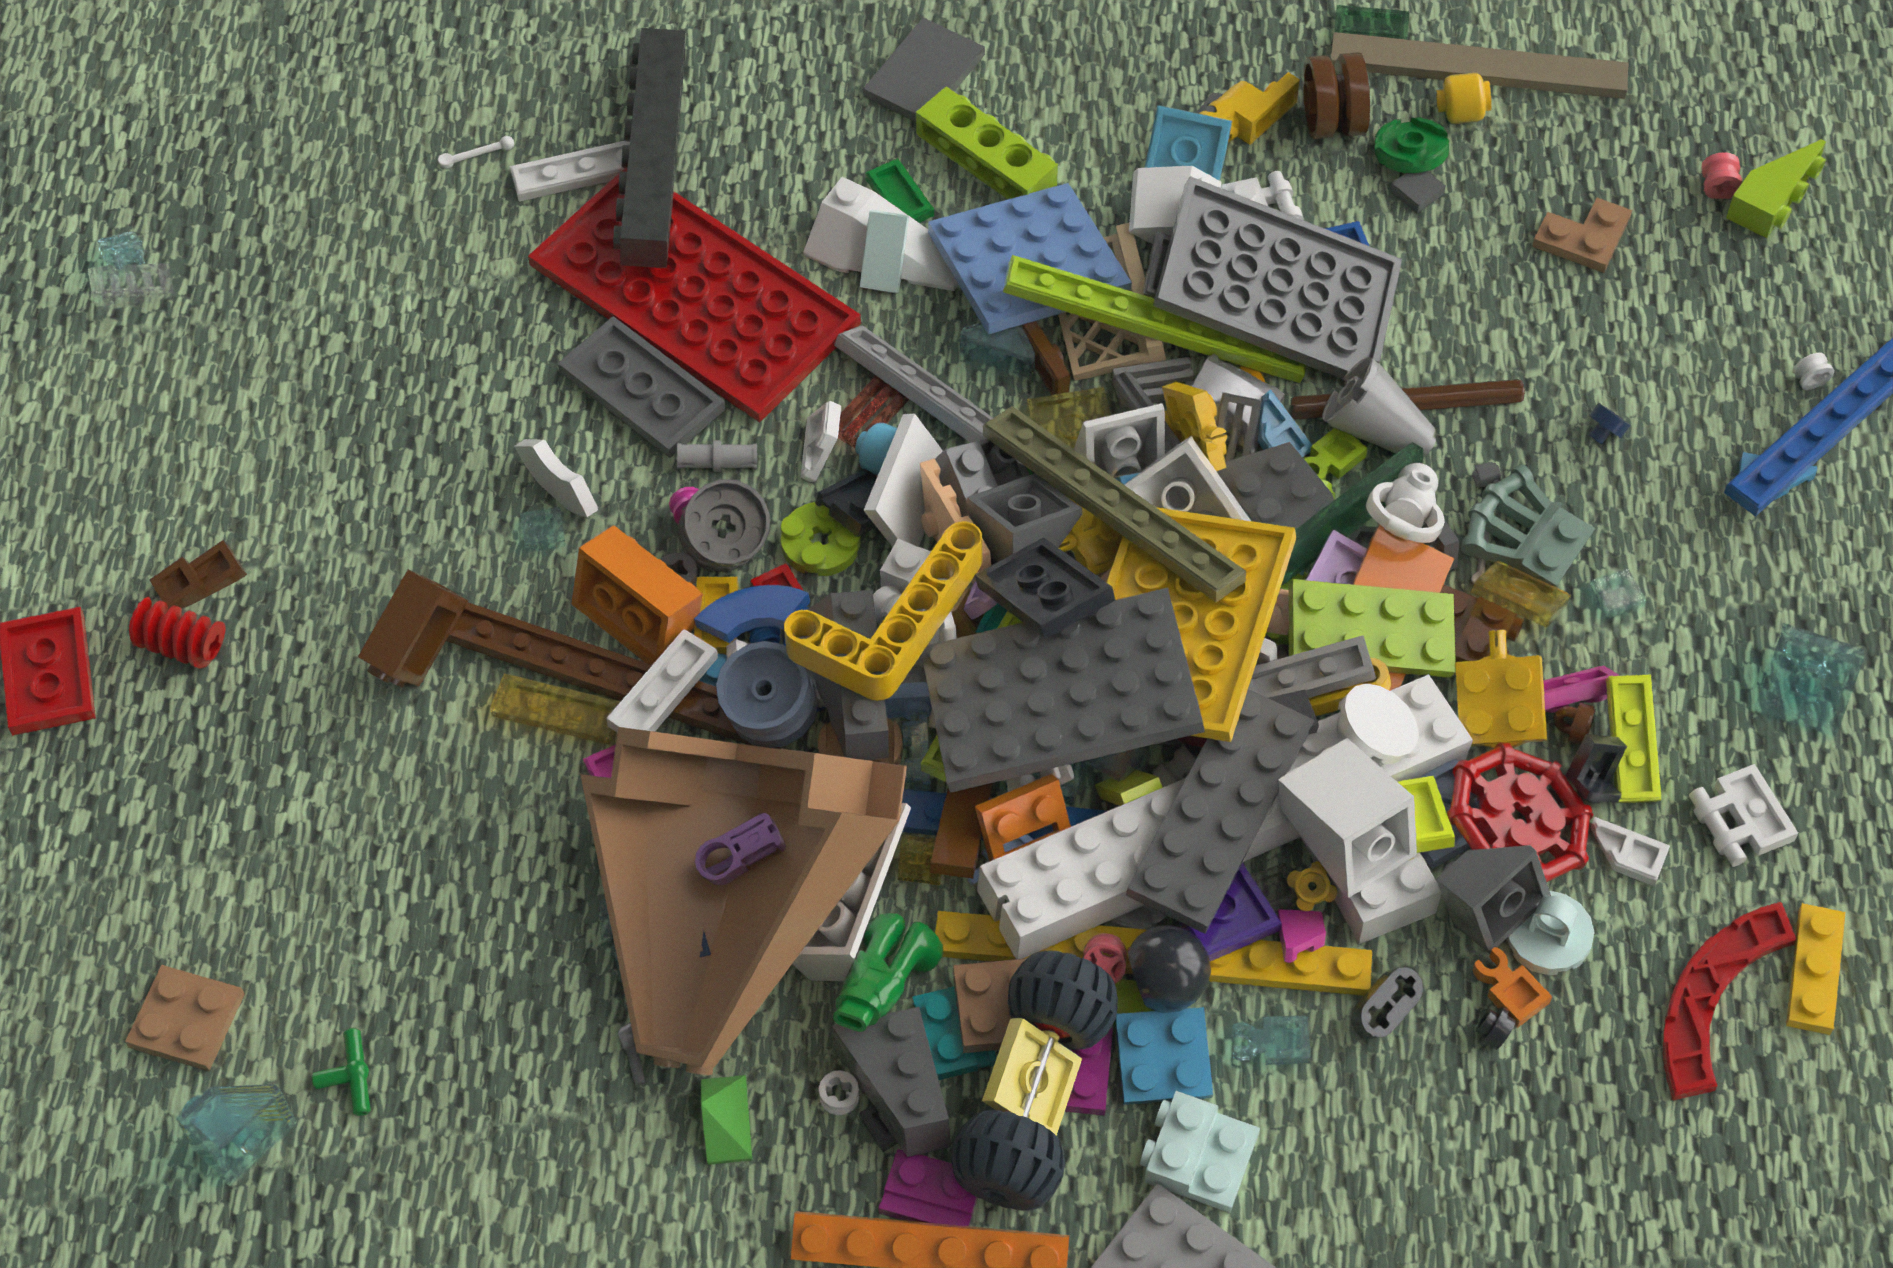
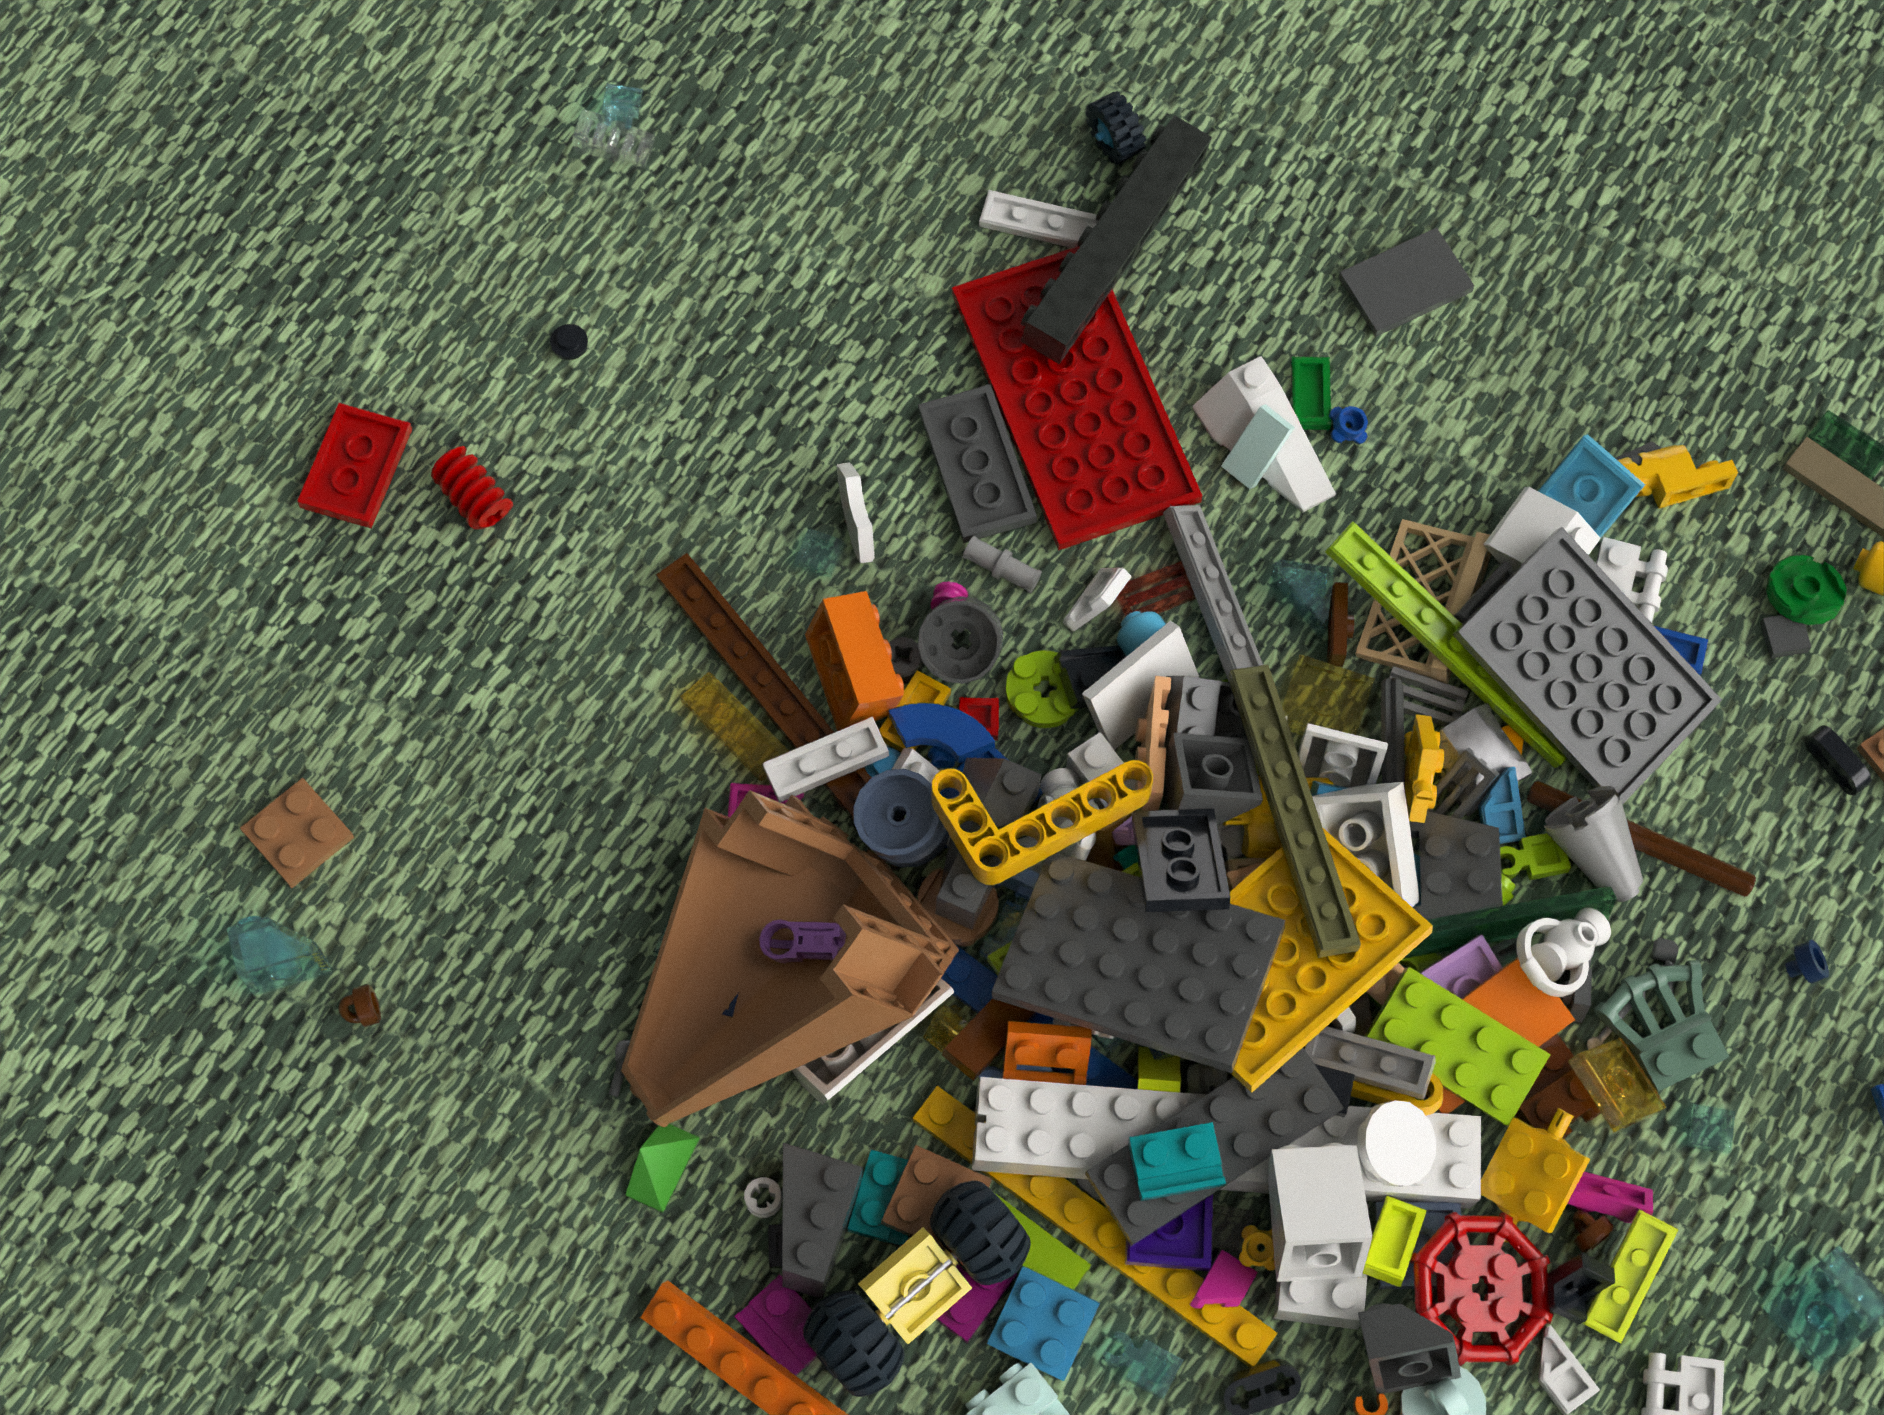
camera: 30 degrees right, 10 degrees up
reddish brown slope [150,540,247,610] -> none
green piece [311,1028,371,1116] -> none
reddish brown window [358,569,469,688] -> none
white hinge [438,136,514,168] -> none
green piece [833,913,944,1032] -> none
lime brick [916,86,1058,199] -> none
medium blue plate [928,183,1132,334] -> none
coral wheel [1083,933,1127,984] -> none
black helmet [1127,925,1211,1013] -> none
reddish brown wheel [1303,52,1370,139] -> none
none -> reddish brown tile [338,984,381,1027]
none -> black plate [550,324,588,360]
none -> black wheel [1086,91,1146,165]
none -> teal plate [1127,1122,1226,1201]
none -> blue plate [1329,406,1368,444]
none -> black beam [1804,725,1872,796]

